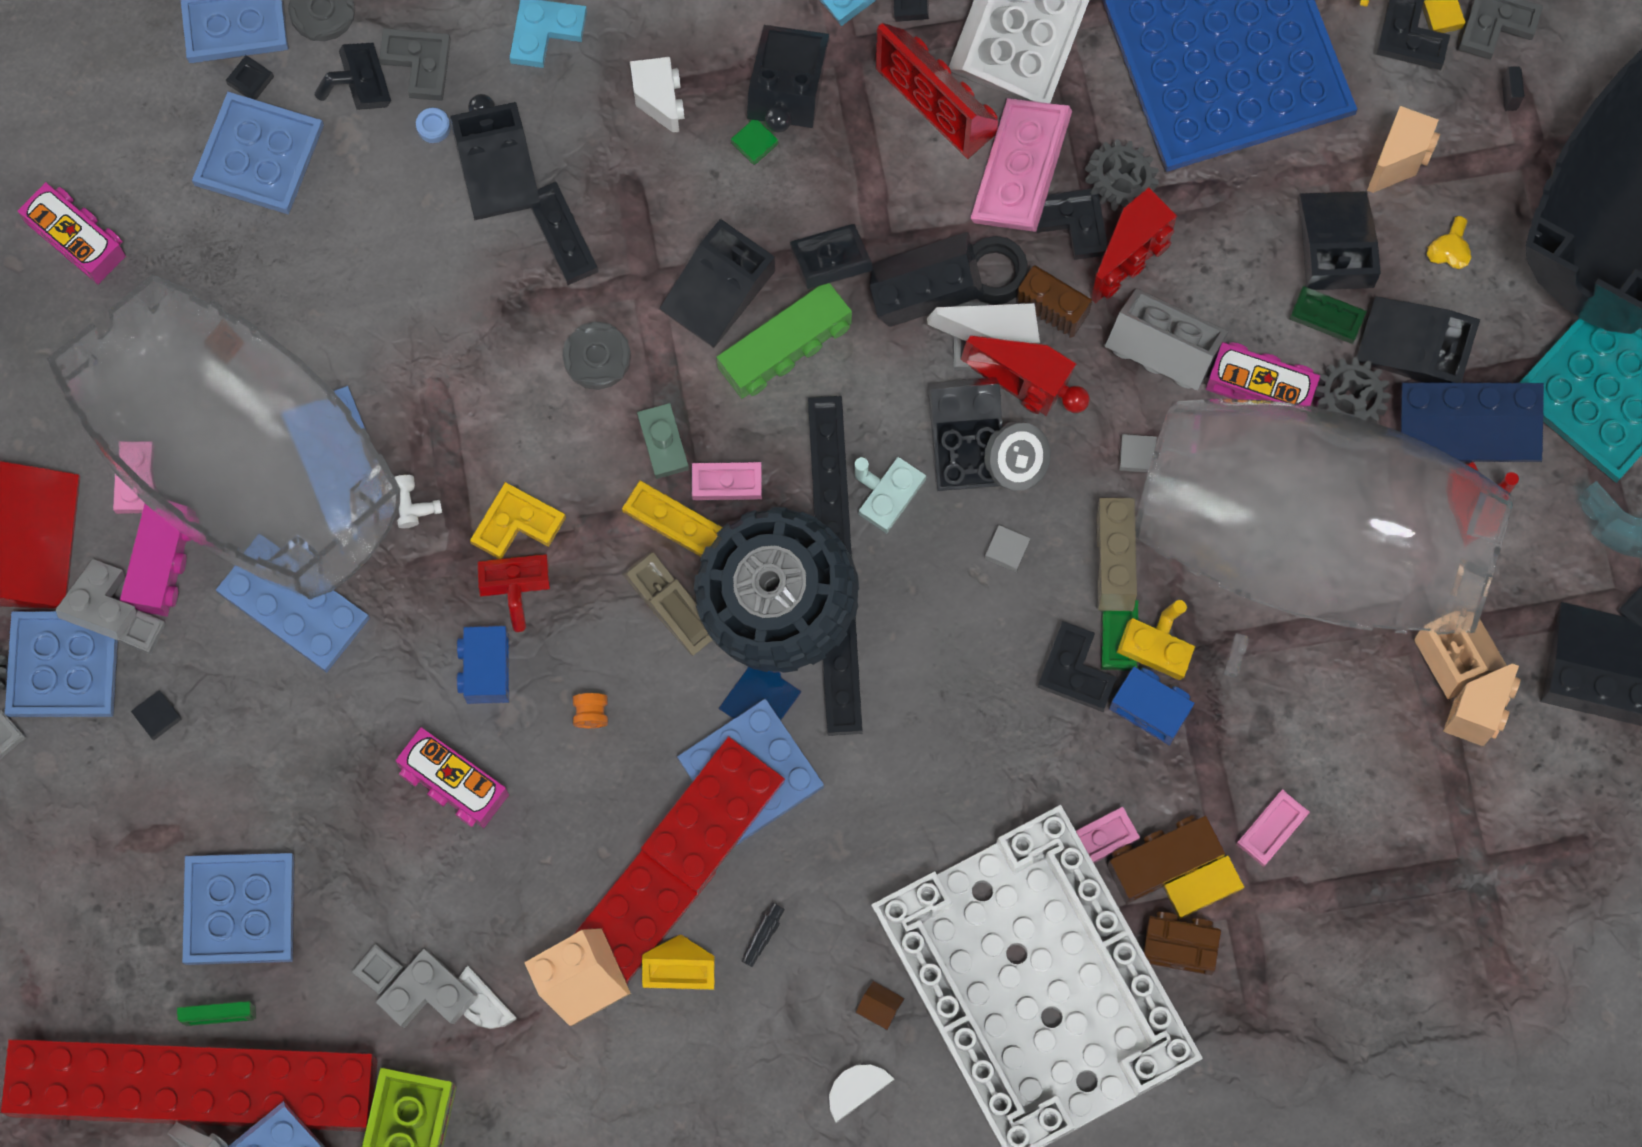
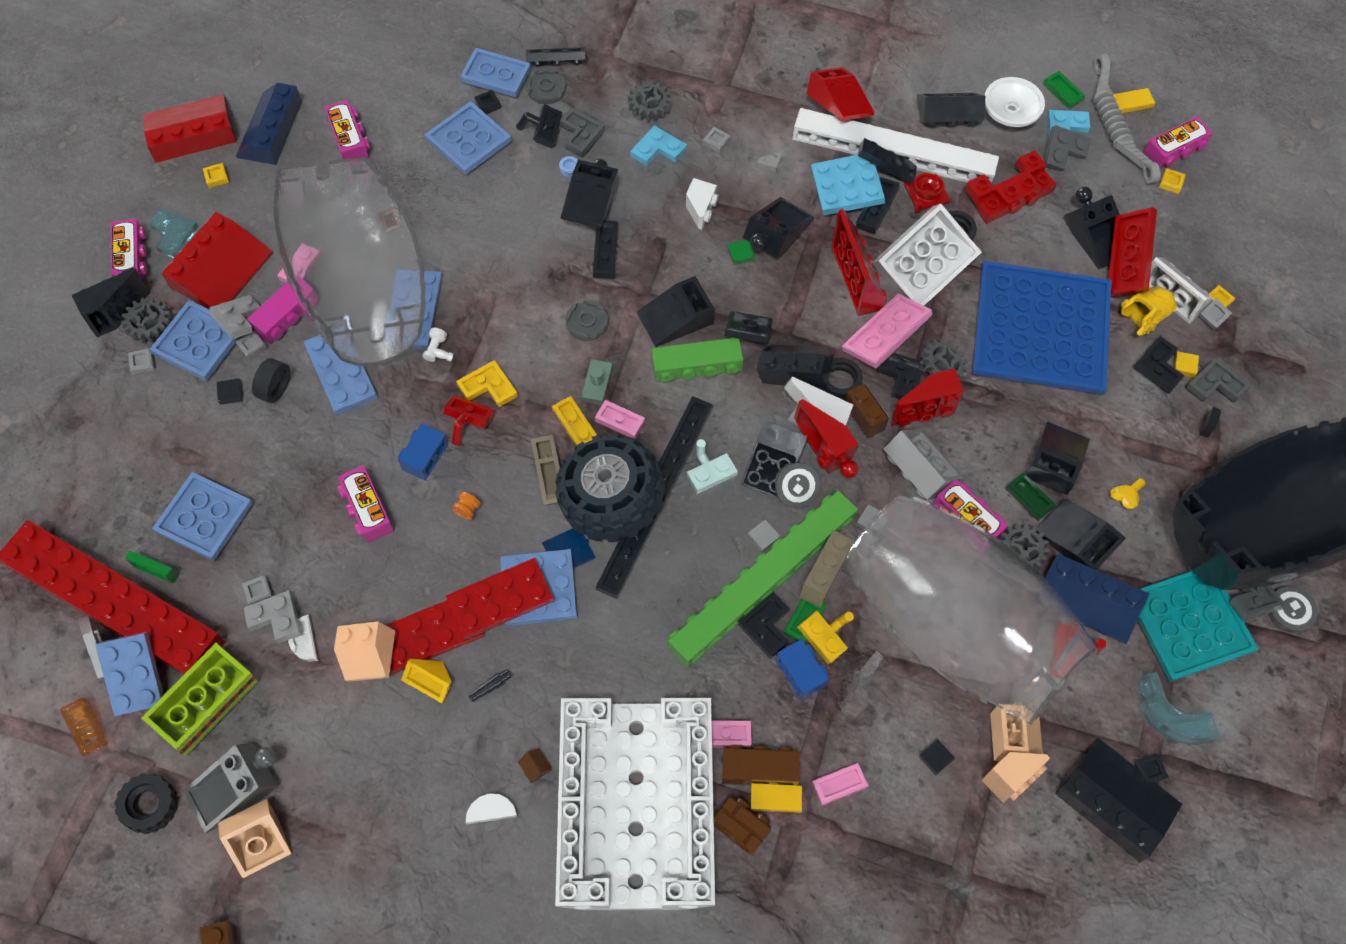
camera: 25 degrees right, 10 degrees down
light nougat slope [1367,106,1440,193] -> none
none -> black tyre [252,358,290,403]
none -> bright green brick [668,491,858,669]
none -> black tile [919,740,955,776]

